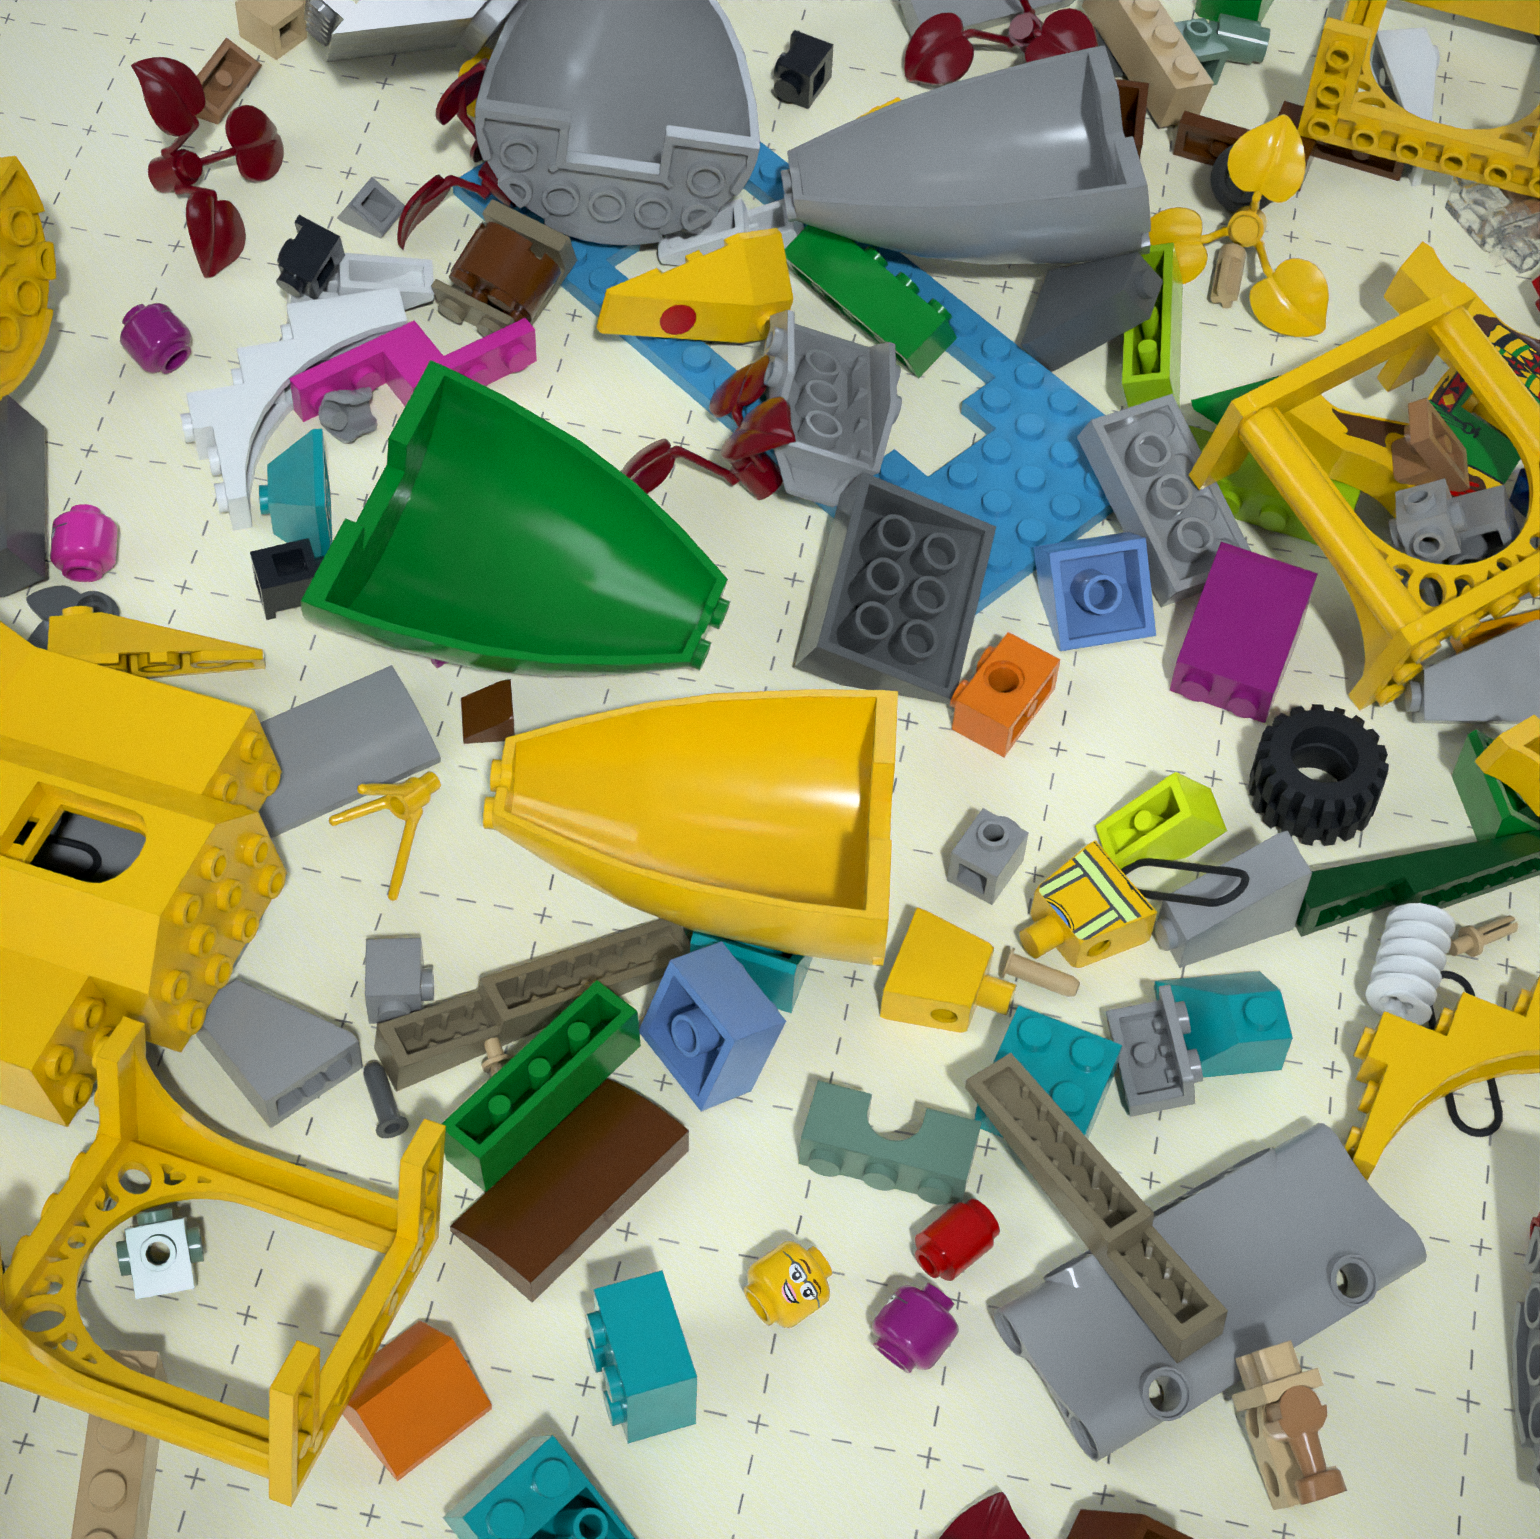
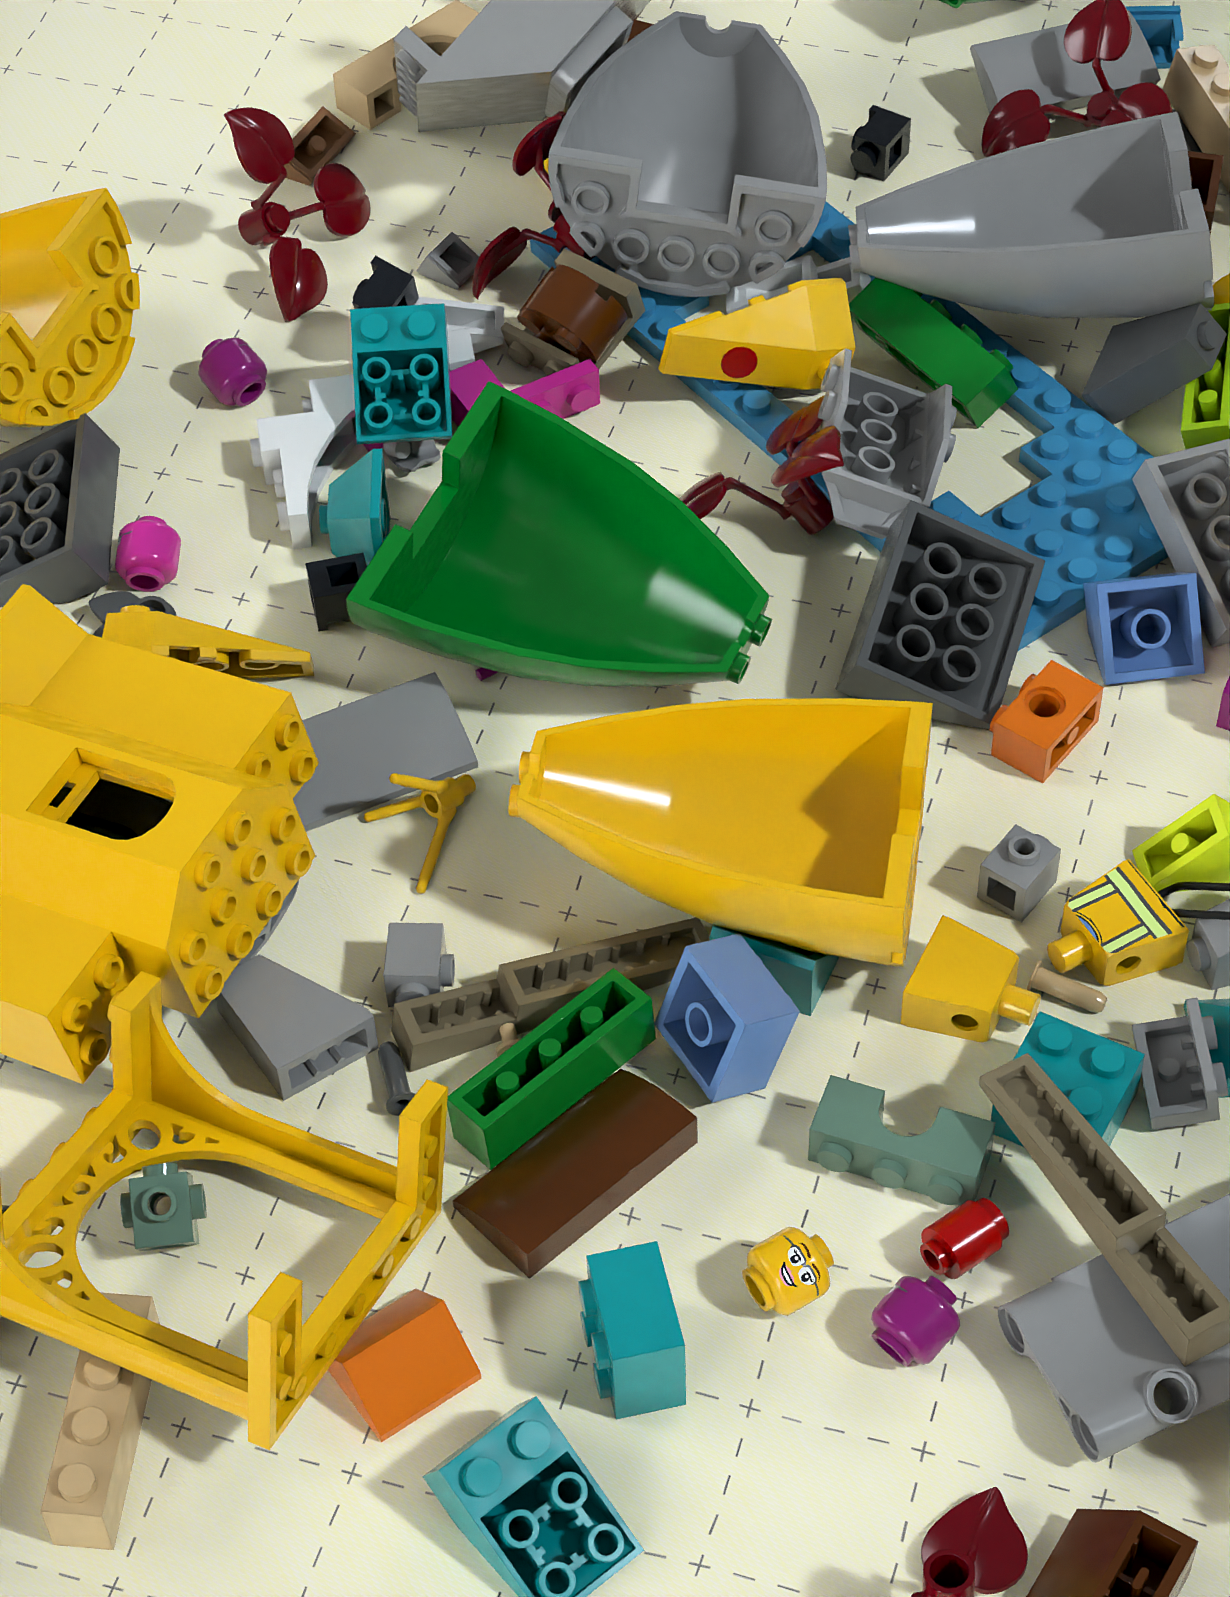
camera: 10 degrees right, 5 degrees down
reddish brown slope [461,679,515,744] -> none
none -> teal slope [350,303,452,445]

